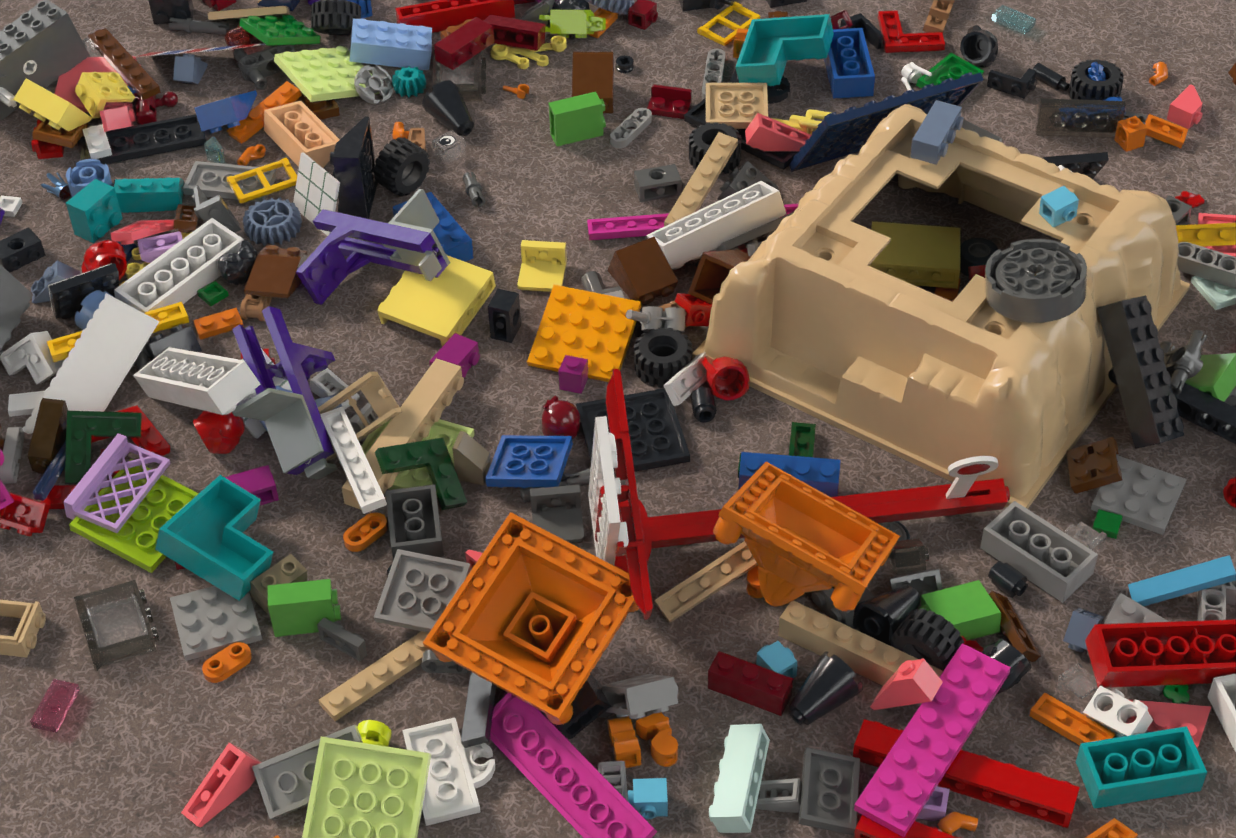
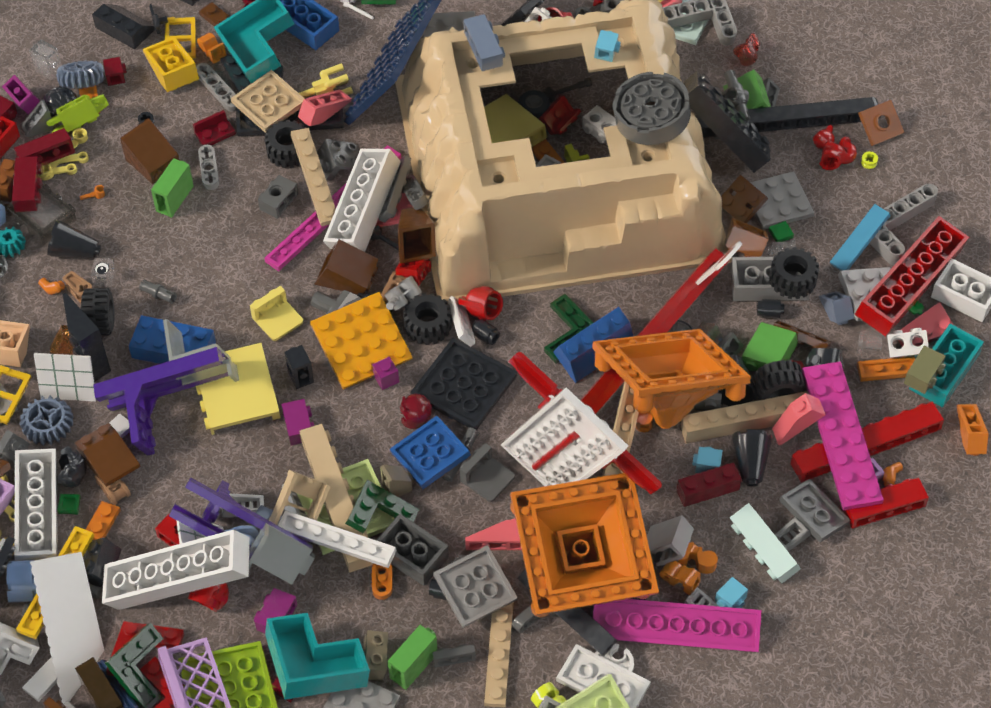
camera: 45 degrees left, 10 degrees up
none -> yellow slope [143,37,199,92]
none -> dark orange slope [724,218,769,257]
none -> black tyre [769,247,819,299]
none -> olive brick [904,345,946,394]

